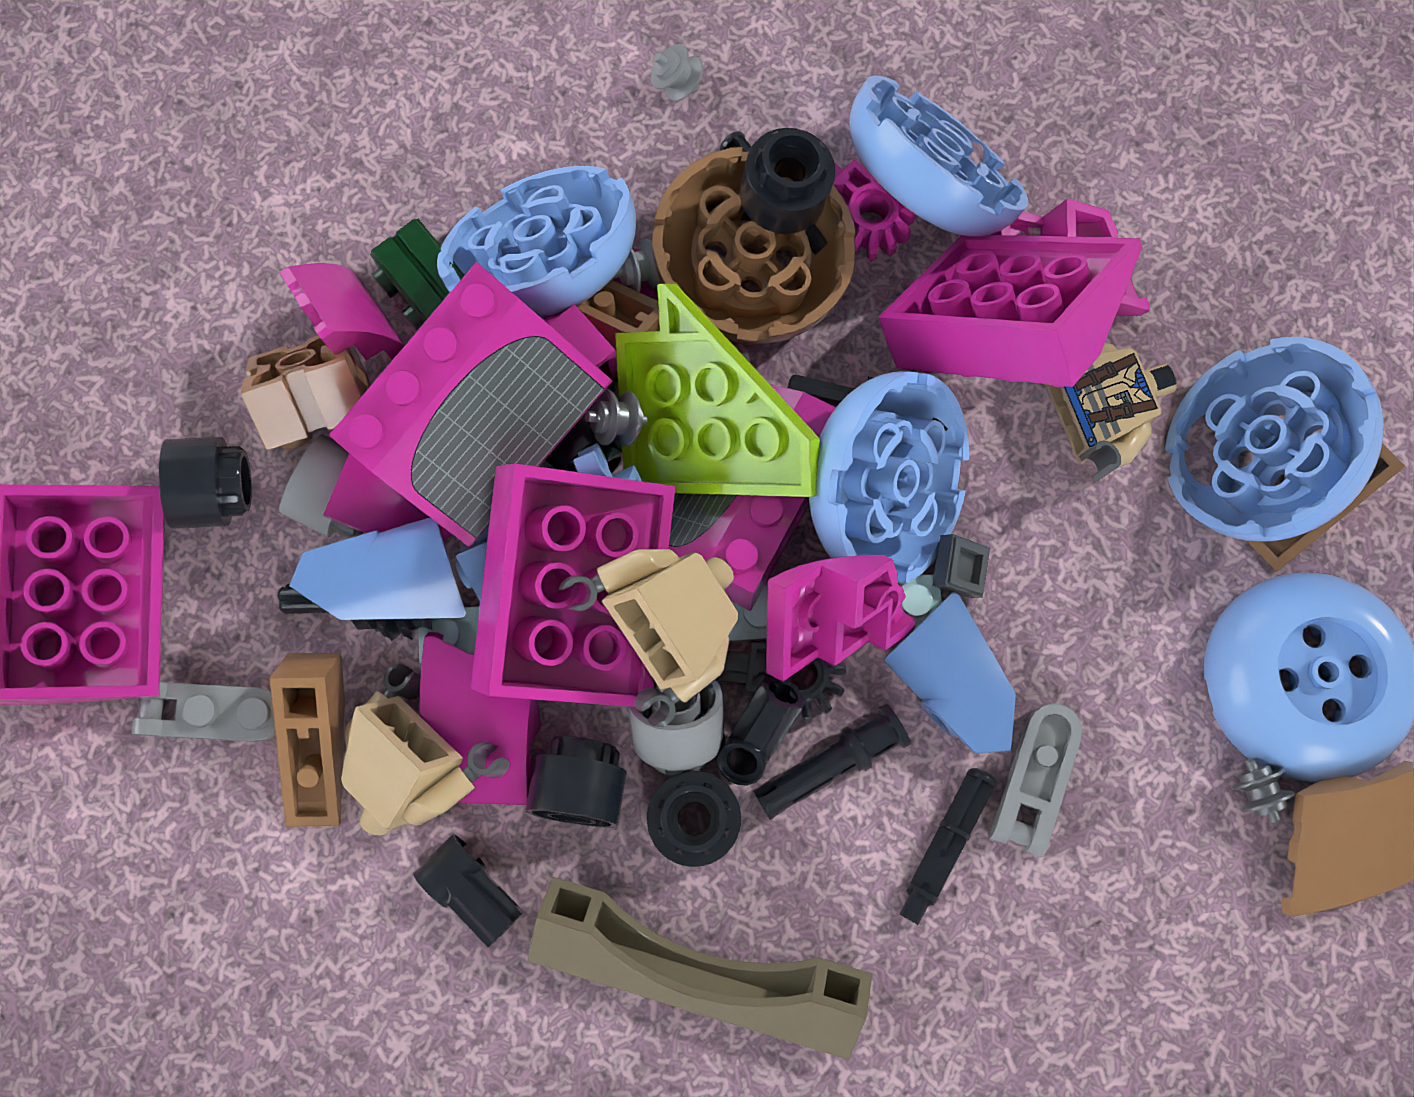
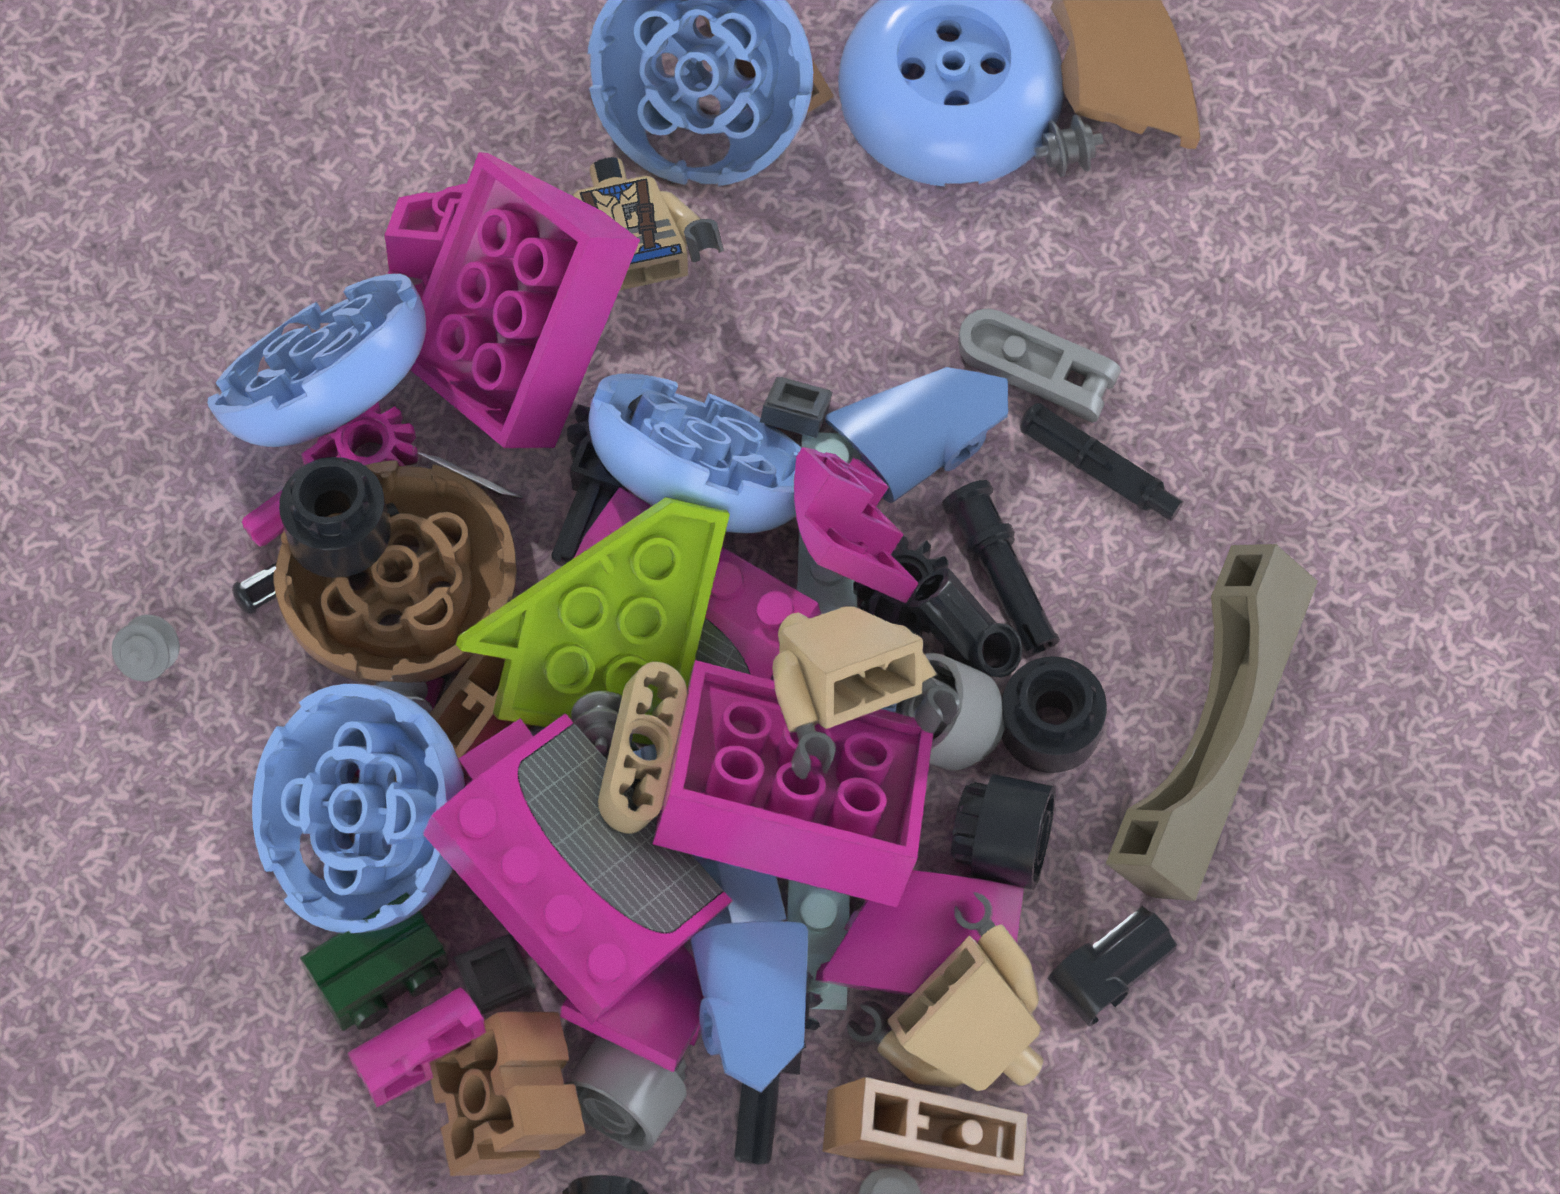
camera: 85 degrees left, 10 degrees down
none -> white sticker [418,452,522,498]
none -> tan beam [598,662,687,833]

